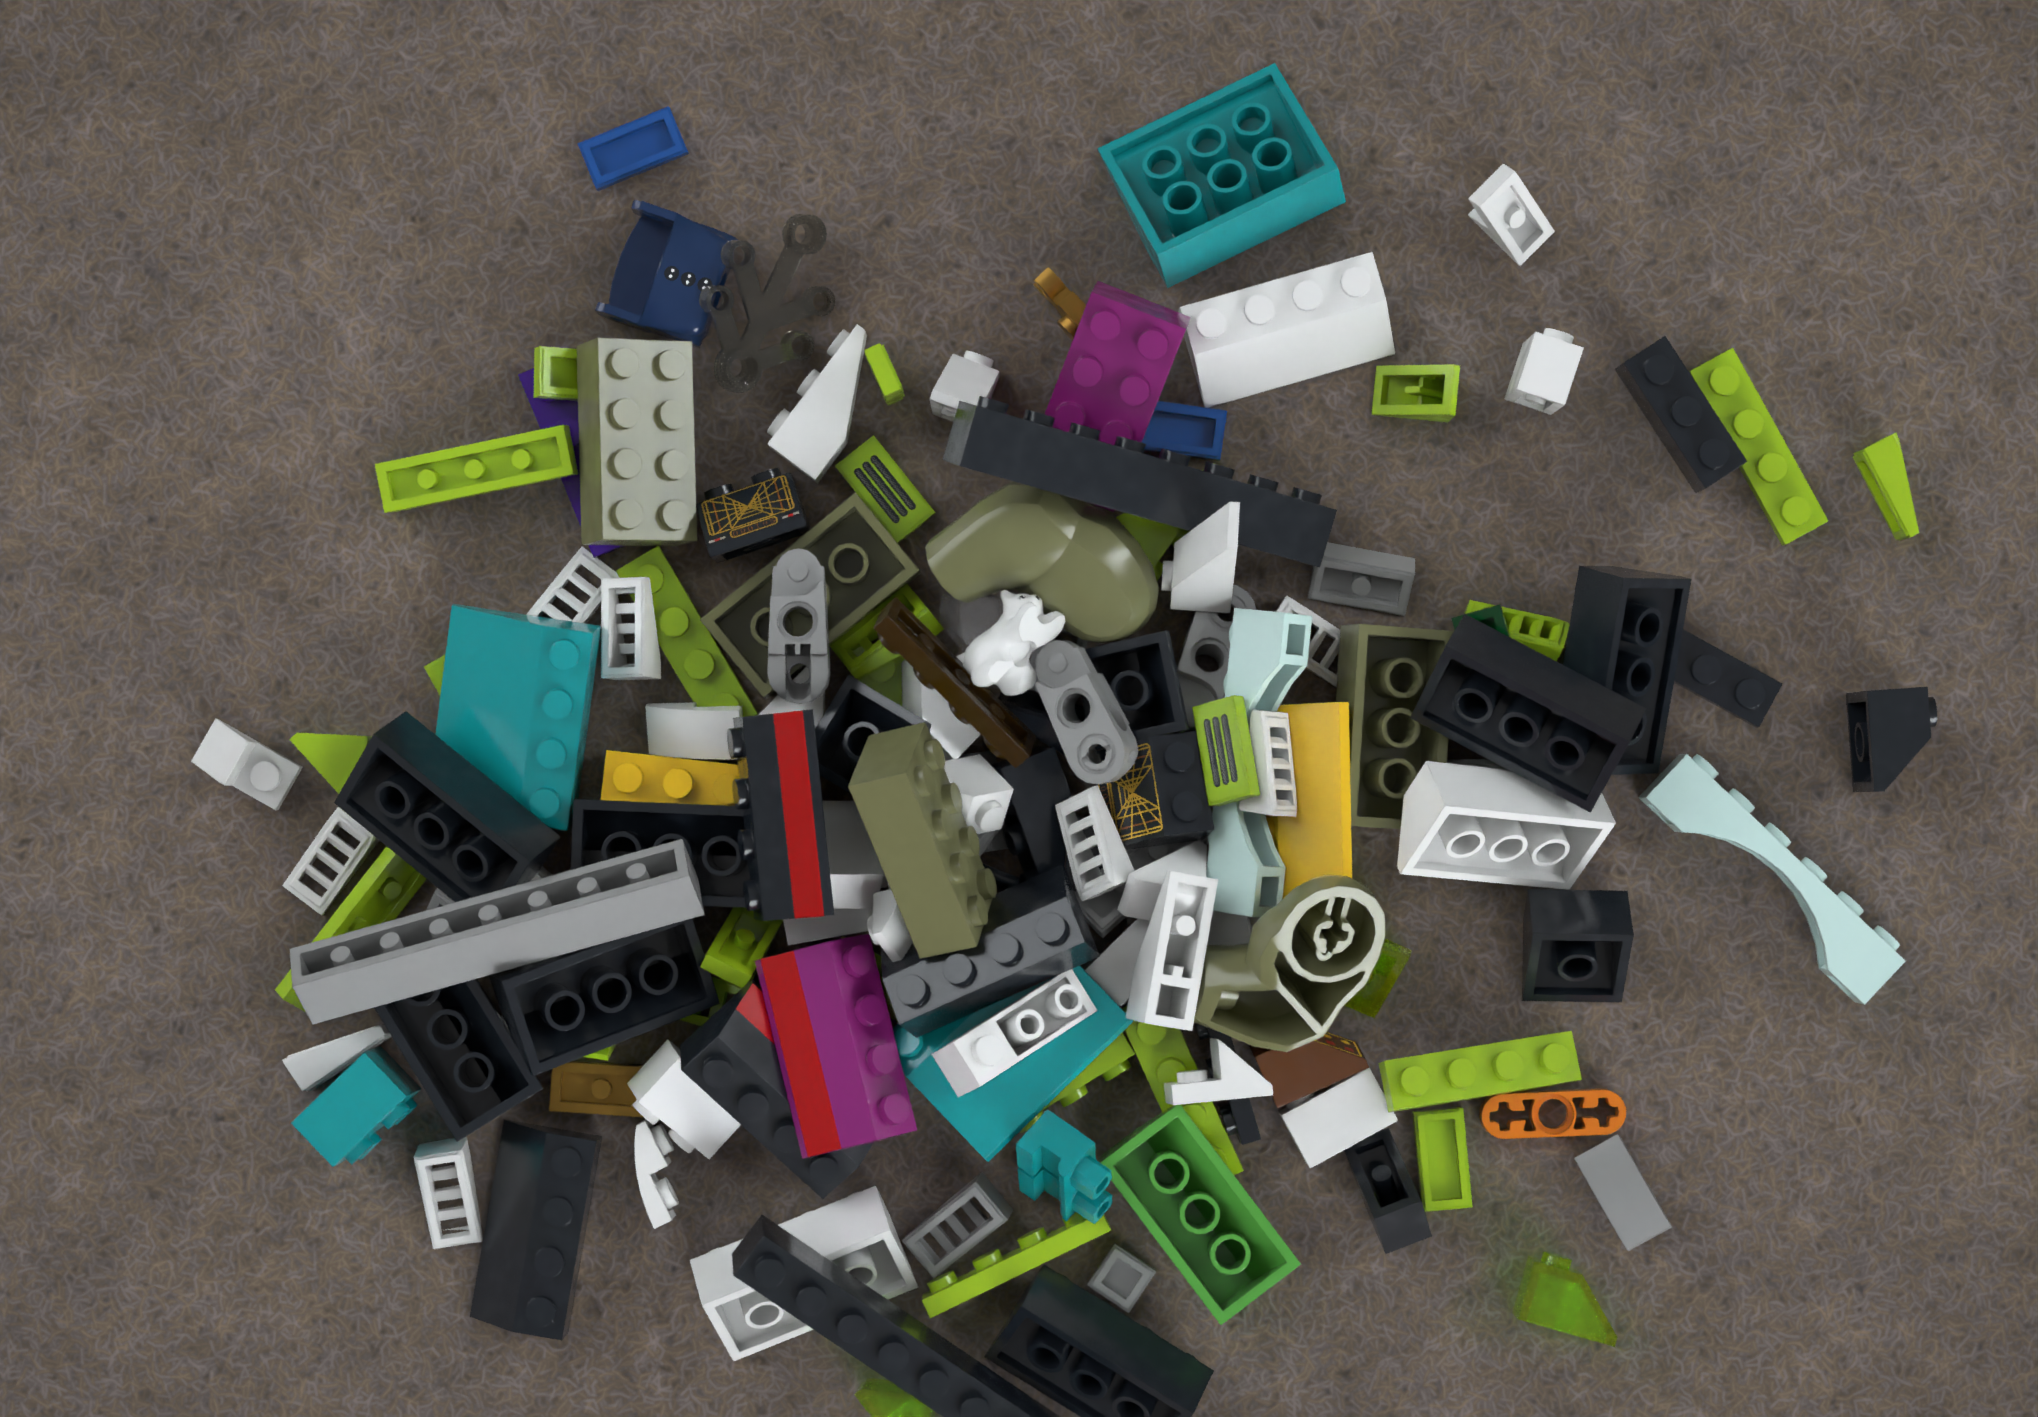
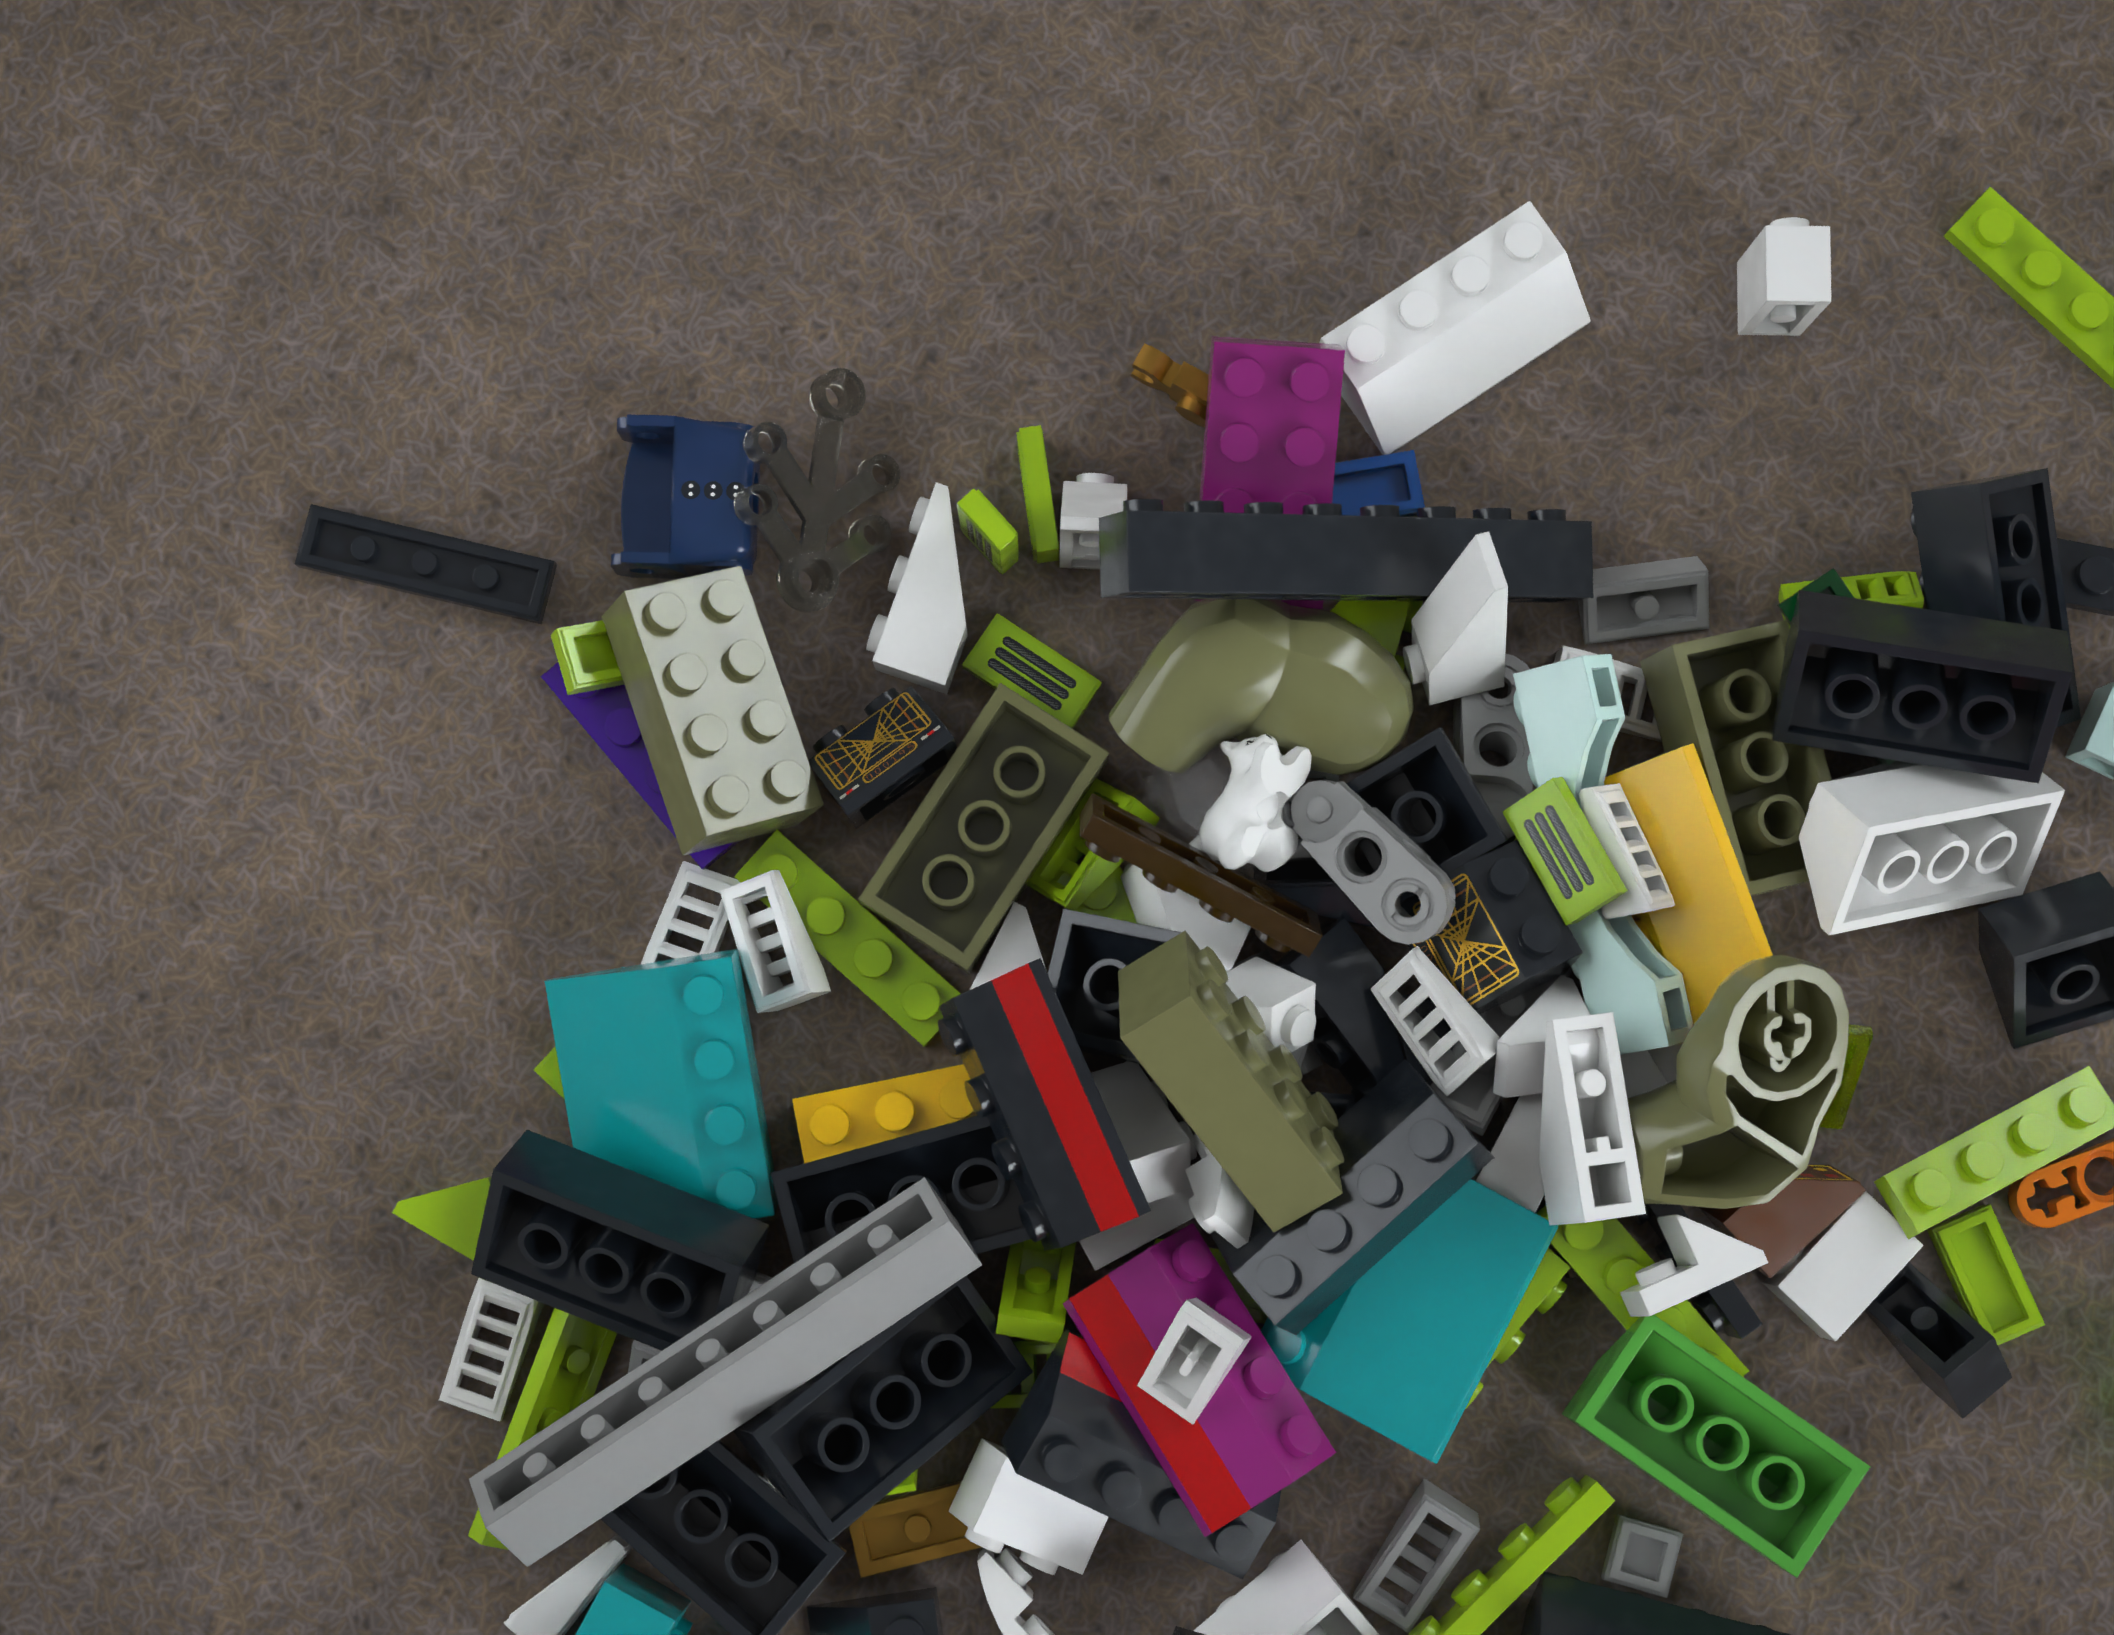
camera: 15 degrees left, 5 degrees down
white slope [191,718,303,810] -> none
lime plate [375,425,578,513] -> none
blue tile [577,106,689,191] -> none
white slope [645,702,743,760] -> none
light grey piece [767,548,831,704] -> none
white slope [932,969,1098,1097] -> none
teal hips [1016,1109,1112,1224] -> none
teal slope [1097,63,1346,288] -> none
lime slope [1372,364,1460,422] -> none
white slope [1468,164,1555,266] -> none
black brick [1615,336,1747,493] -> none
none -> black tile [295,504,557,624]
none -> lime tile [1016,425,1059,563]
none -> white slope [1137,1298,1252,1425]

